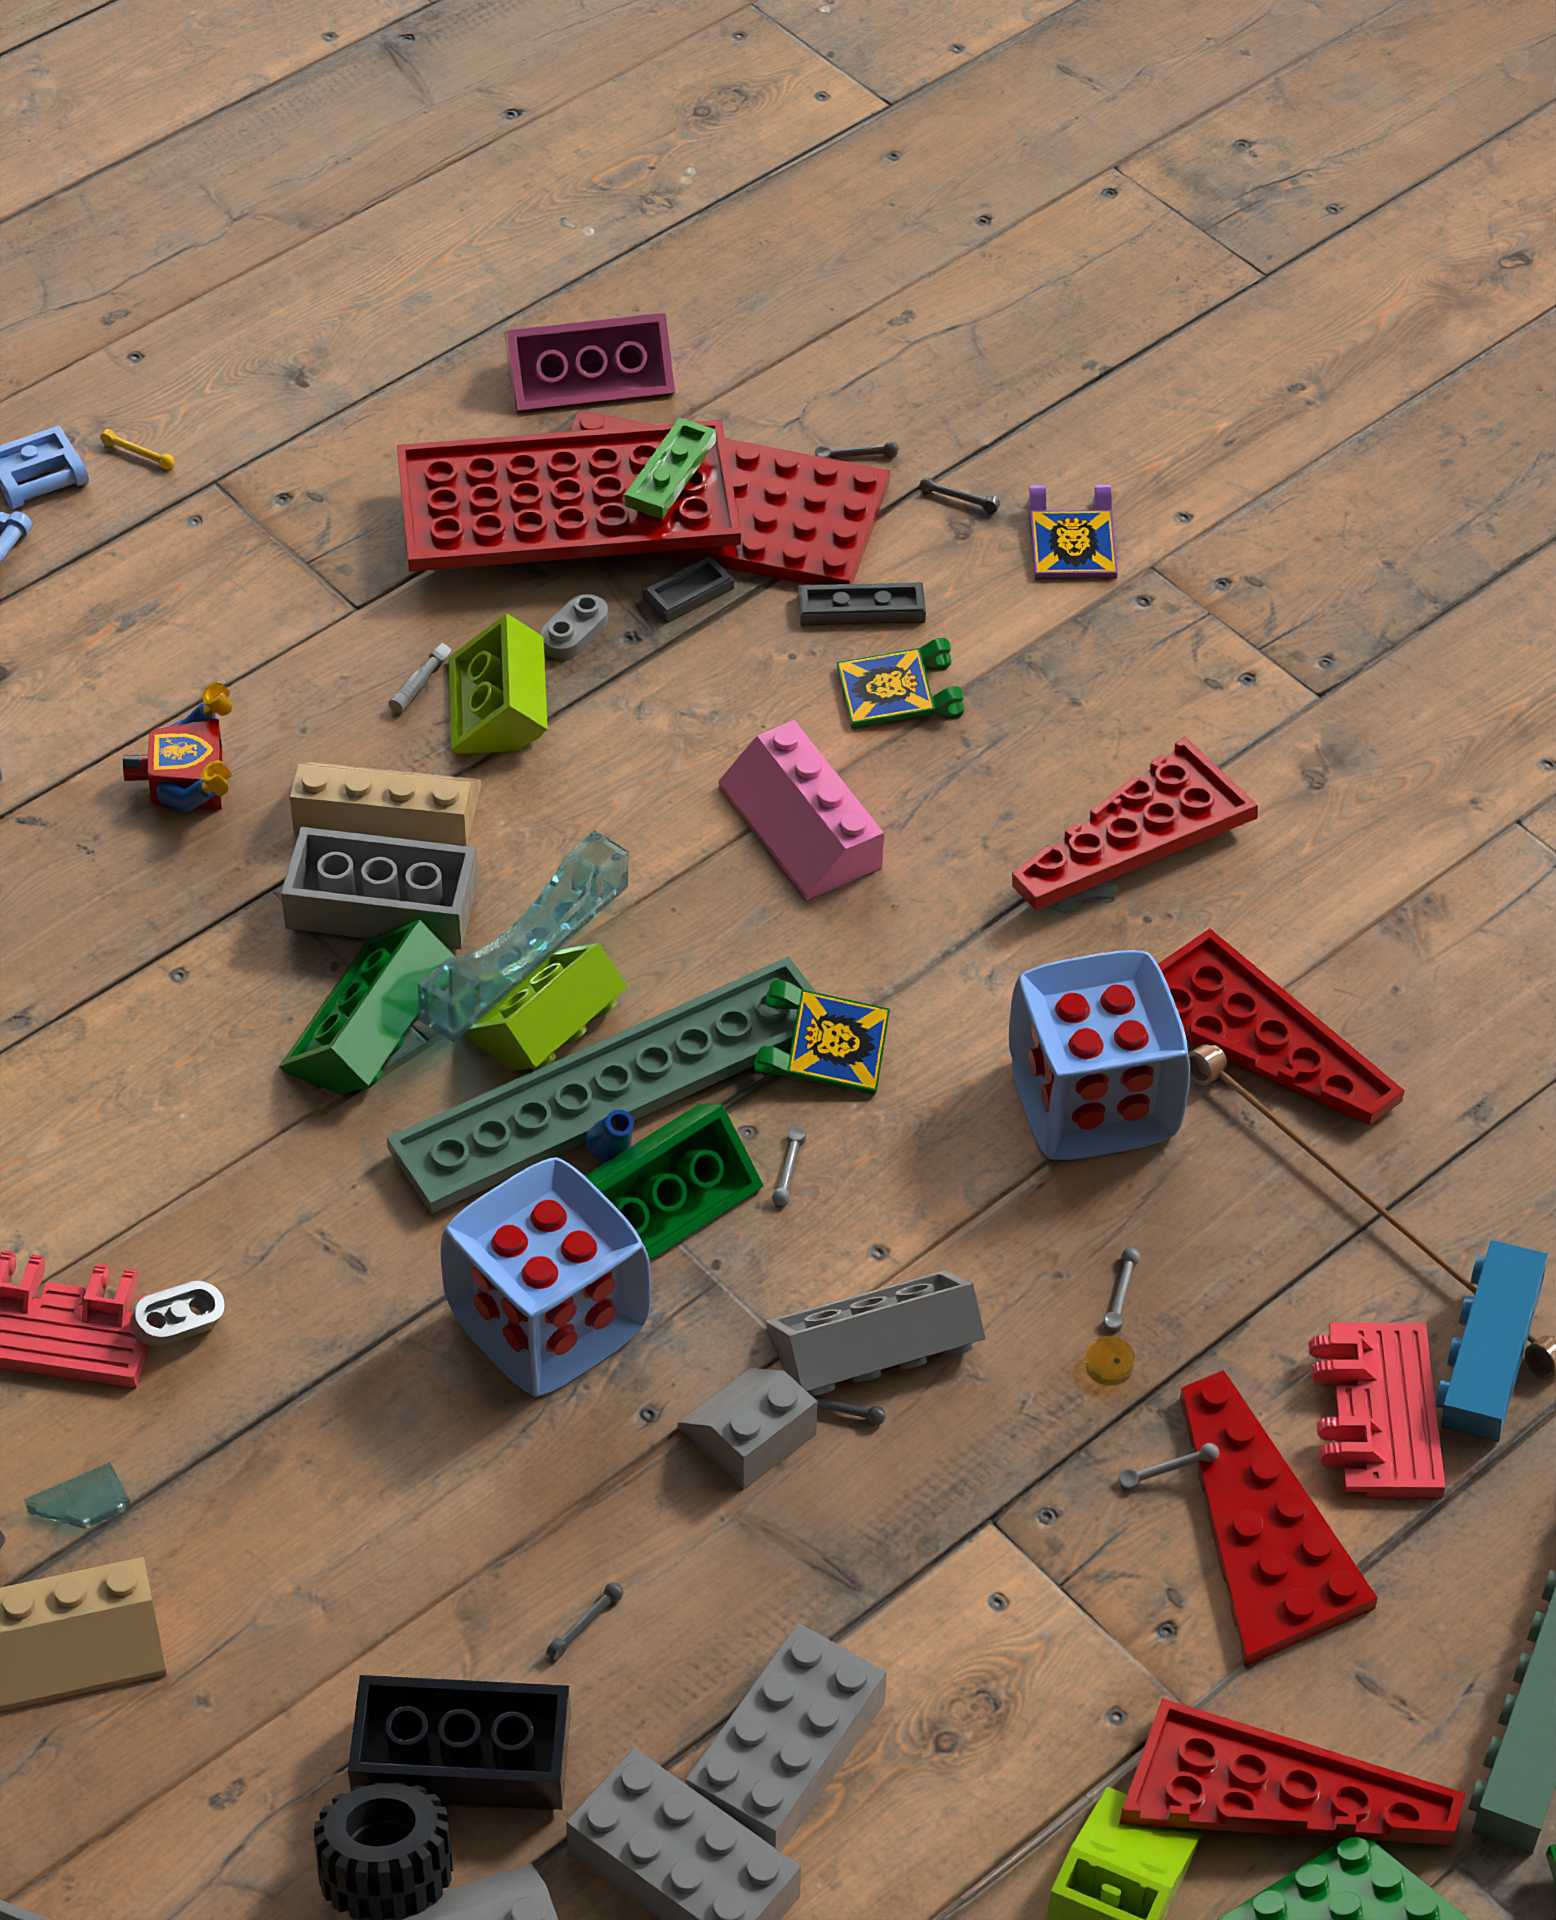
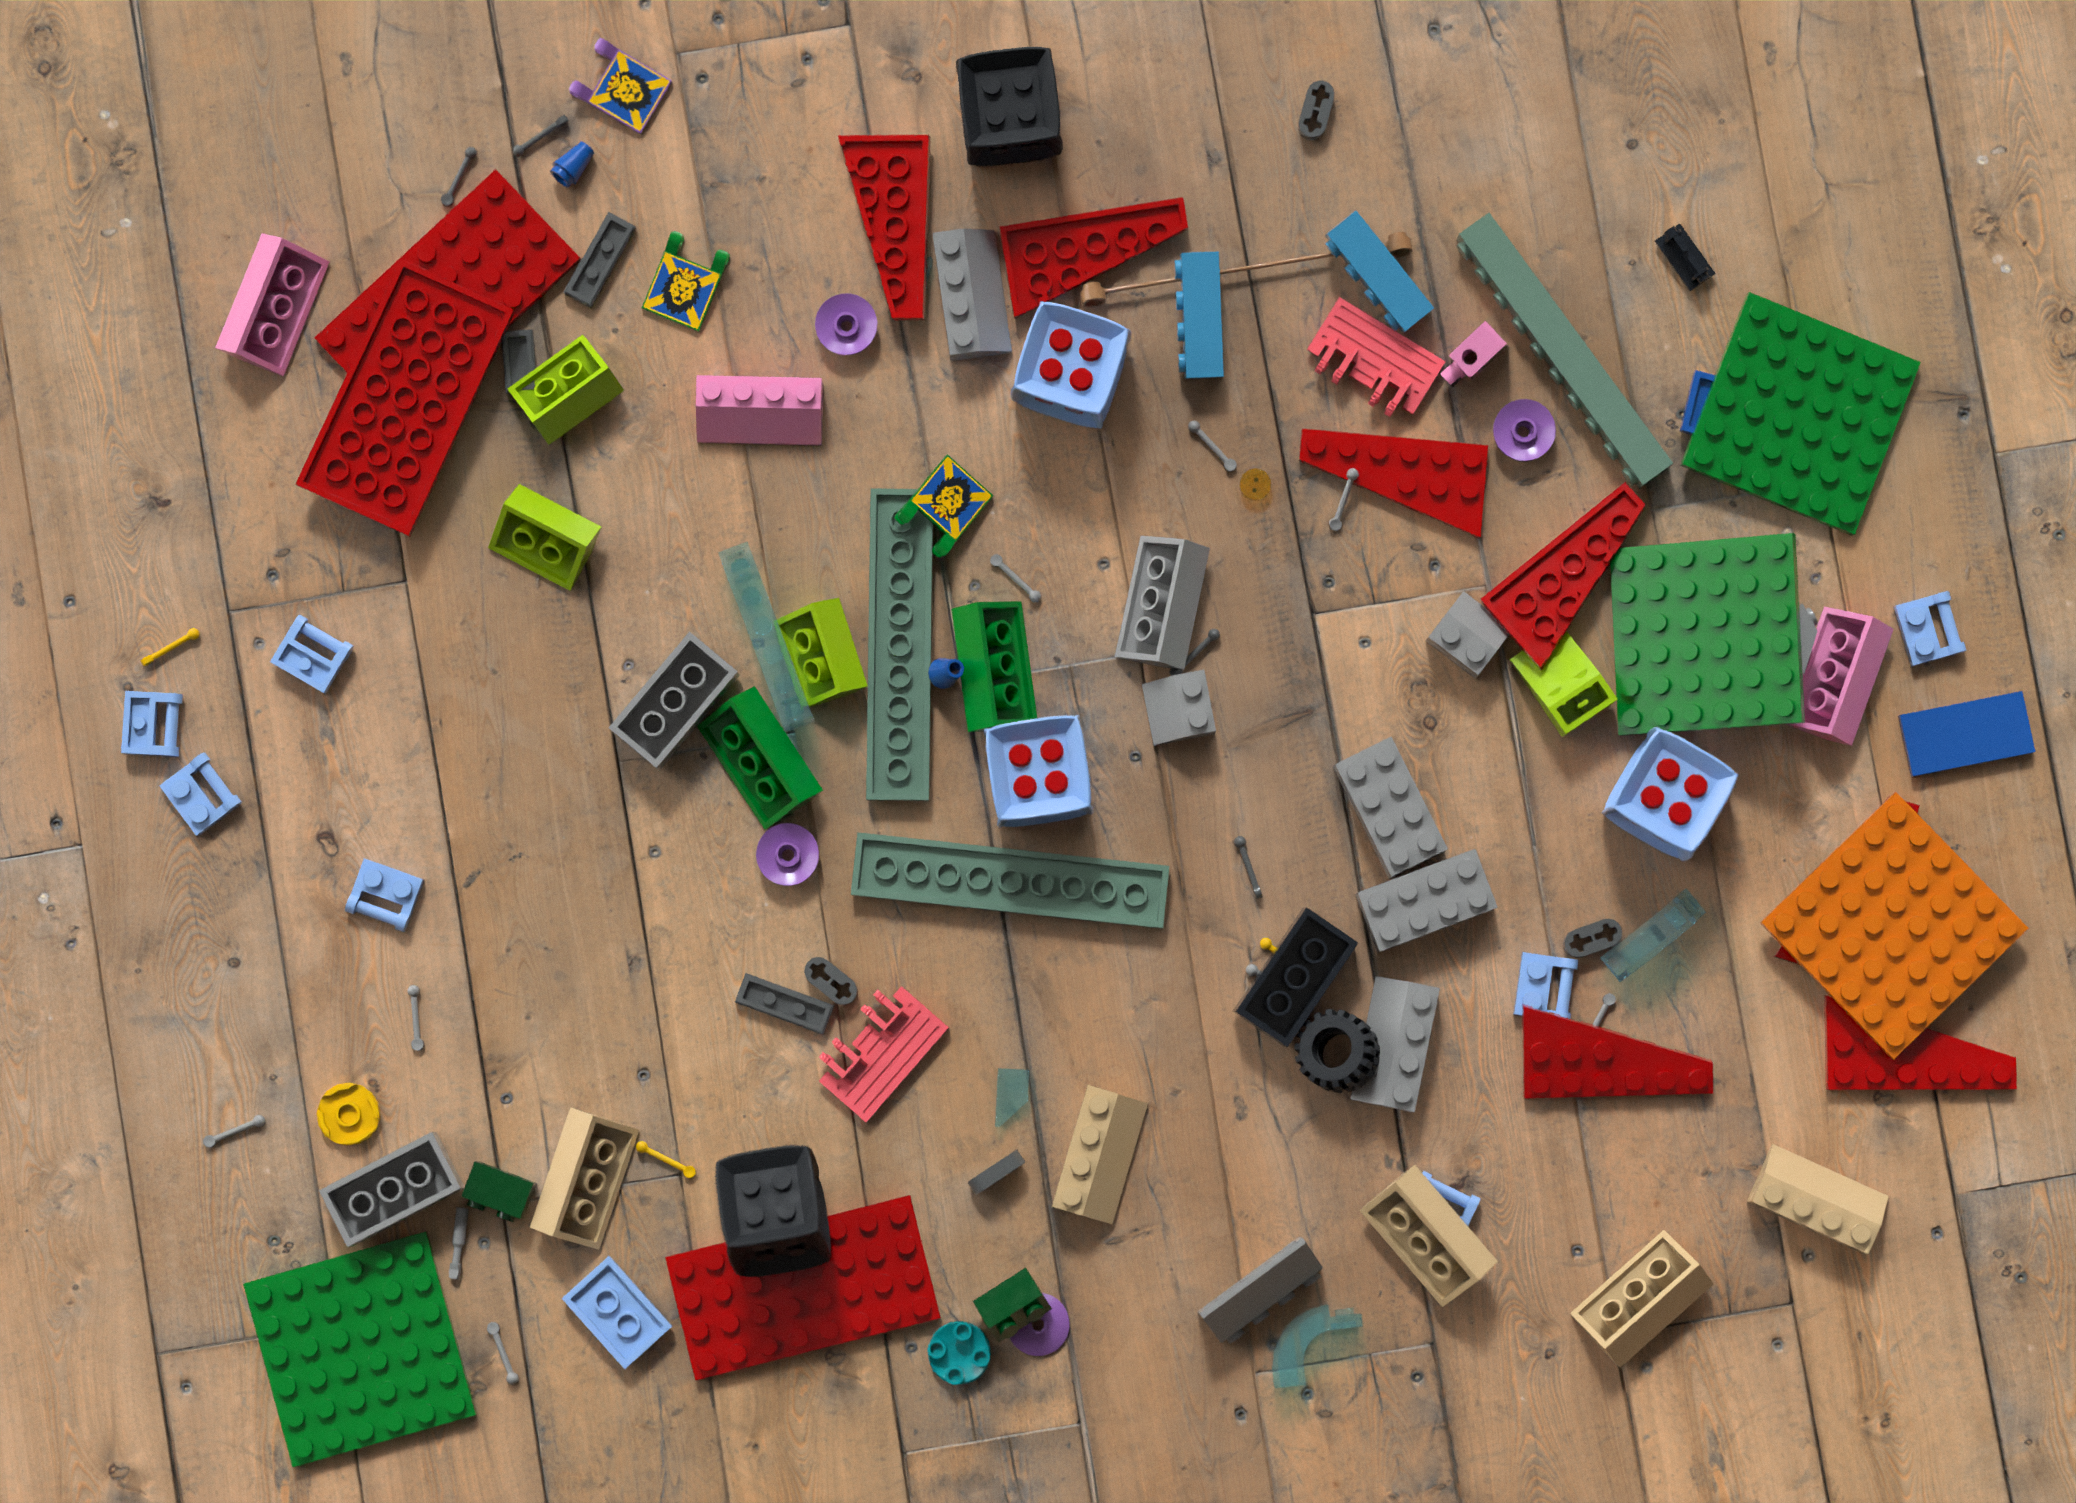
camera: 55 degrees left, 35 degrees up
torso [123,682,233,813] -> none
plate [130,1281,225,1346] -> none
tan slope [290,762,481,846] -> none
light grey piece [388,642,452,713] -> none
light grey plate [540,594,608,660] -> none
bright green plate [625,417,716,519] -> none
none -> light blue plate [270,615,354,694]
none -> lime slope [508,335,624,445]
none -> blue cone [550,141,595,188]
none -> dark grey tile [735,973,834,1035]
none -> medium lavender dish [756,823,819,886]
none -> dark grey beam [804,957,858,1005]
none -> medium lavender dish [815,293,877,355]
none -> sand green plate [851,832,1170,929]
none -> light grey slope [932,229,1012,361]
none -> black piece [956,47,1063,166]
none -> dark azure brick [1174,251,1224,379]
none -> light grey slope [1426,591,1509,678]
none -> bright pink torso [1440,321,1509,387]
none -> medium lavender dish [1493,399,1556,461]

